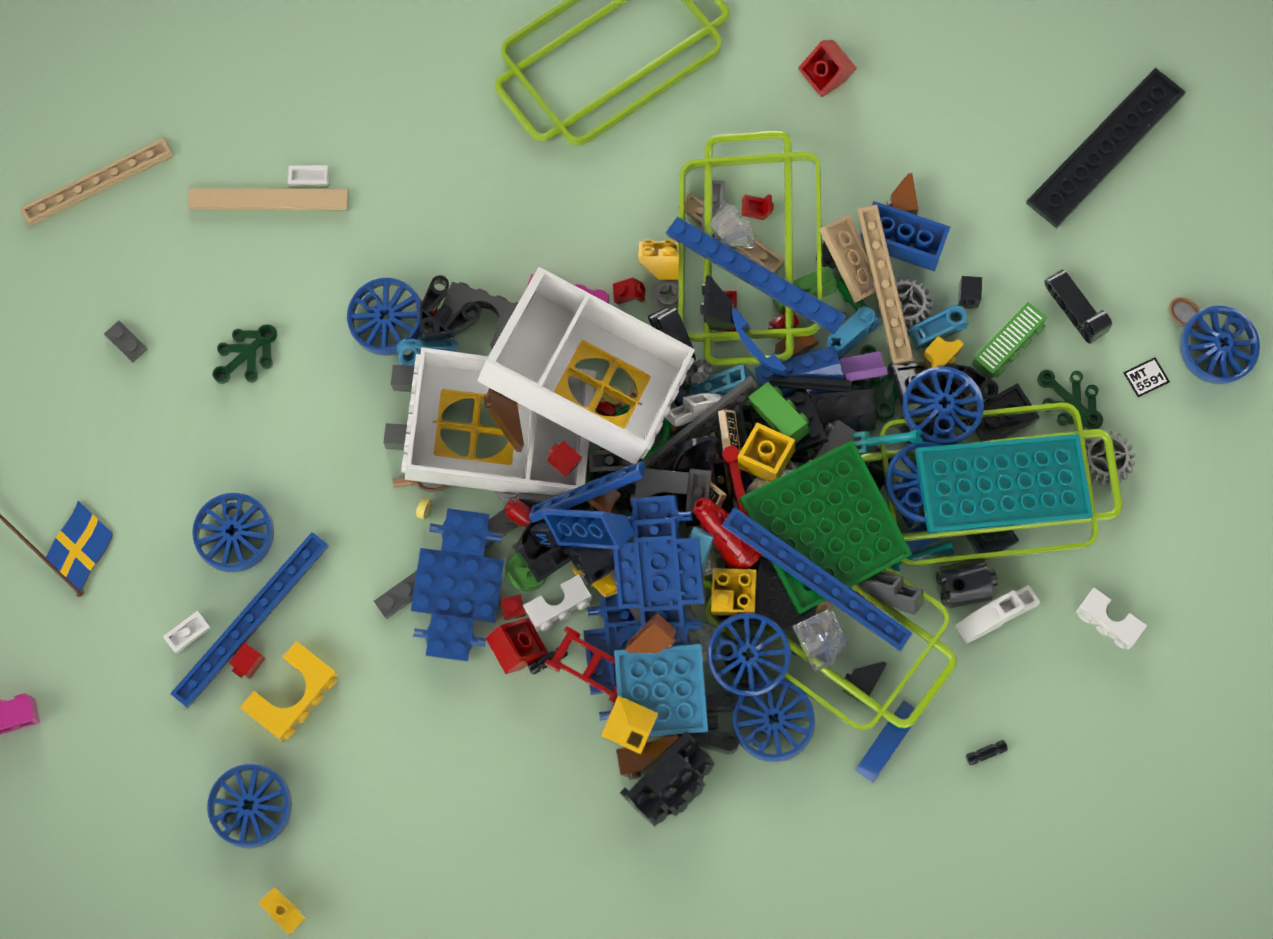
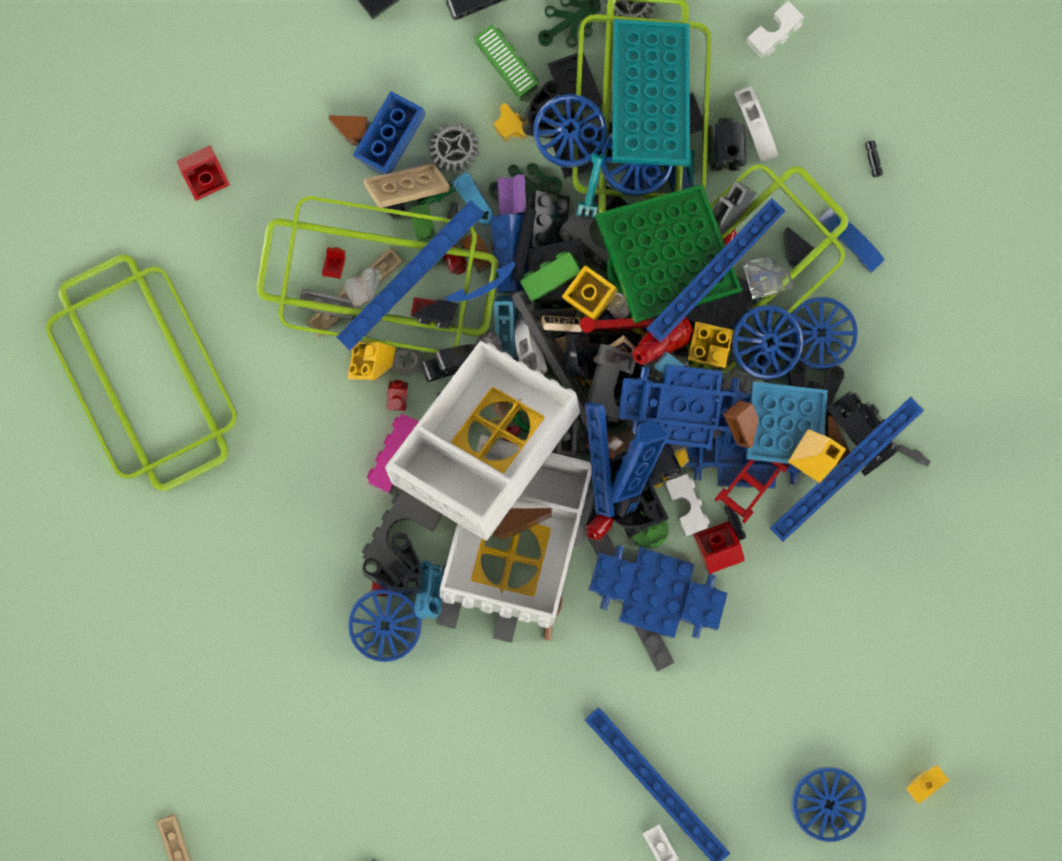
camera: 85 degrees left, 10 degrees up
tan tile [188,188,349,210] -> none
blue piece [192,493,274,573] -> none
dark green plant [212,324,277,384] -> none
red brick [229,642,265,679] -> none
yellow arch [240,641,338,742] -> none
white tile [288,165,329,187] -> none
light yellow tile [416,498,432,520] -> none
red plate [500,594,525,621] -> none
red brick [547,440,582,478] -> none
tan tile [857,204,914,365] -> none
black plate [889,361,934,406] -> none
dark azure piece [907,305,969,350] -> none
black brick [958,276,982,309] -> none
none -> blue plate [770,396,924,542]
none -> dark grey piece [896,444,931,466]

